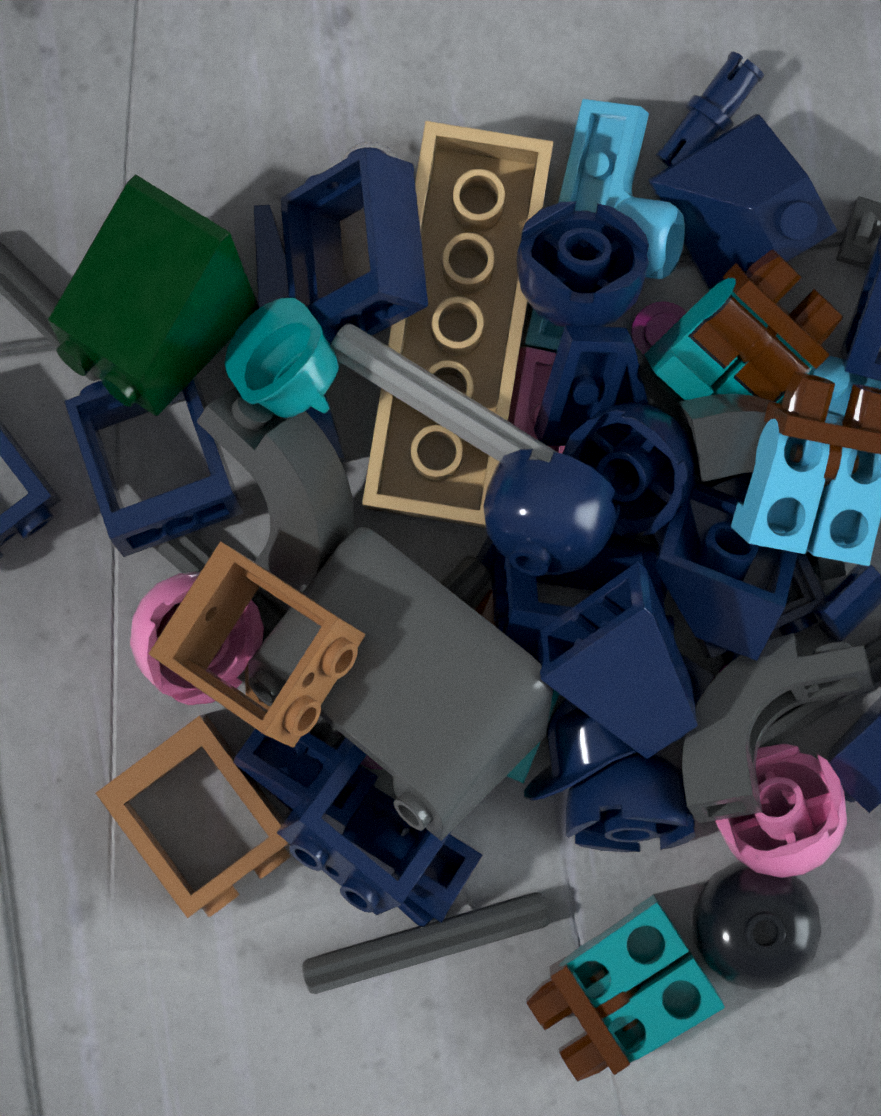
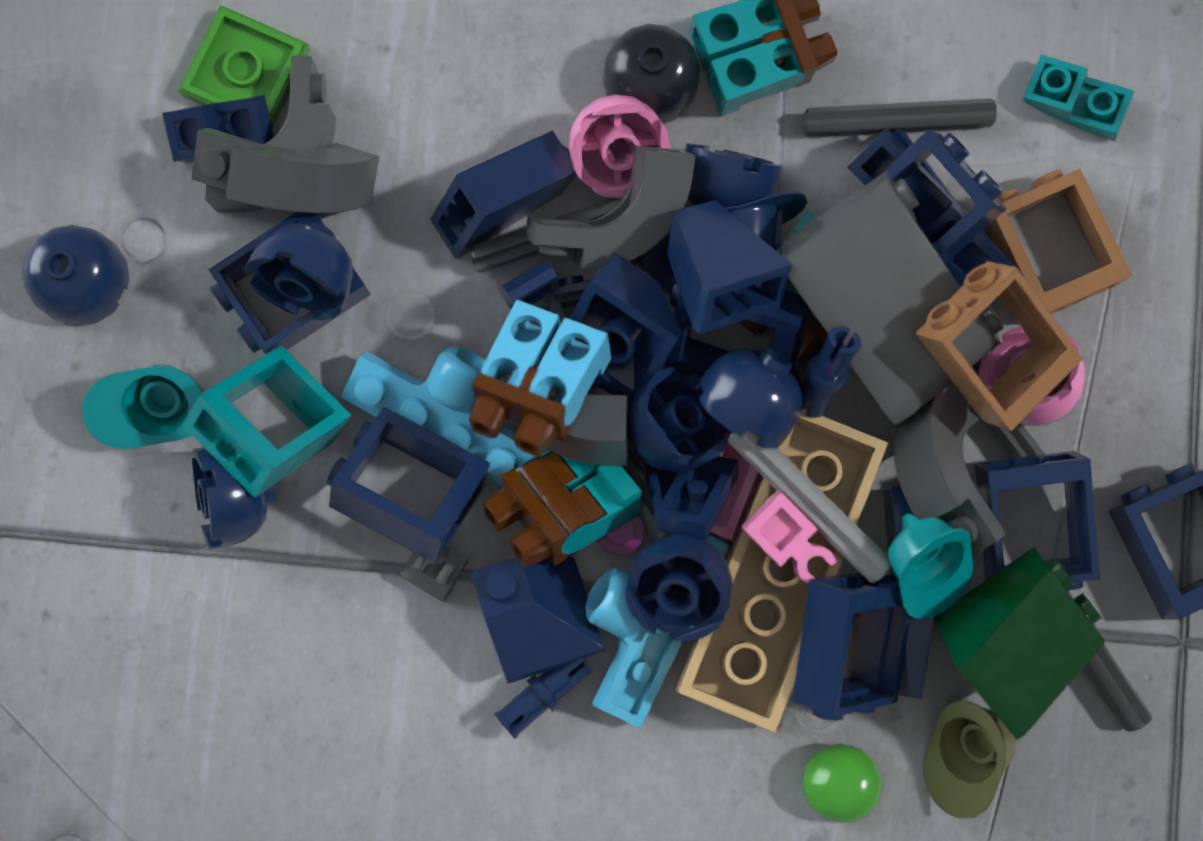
camera: 175 degrees left, 5 degrees down
none -> bright pink plate [740,490,836,584]
none -> dark blue pin [801,326,861,418]
none -> bright green hair [802,743,883,823]
none -> olive piece [924,701,1015,819]
none -> teal slope [1023,54,1134,141]

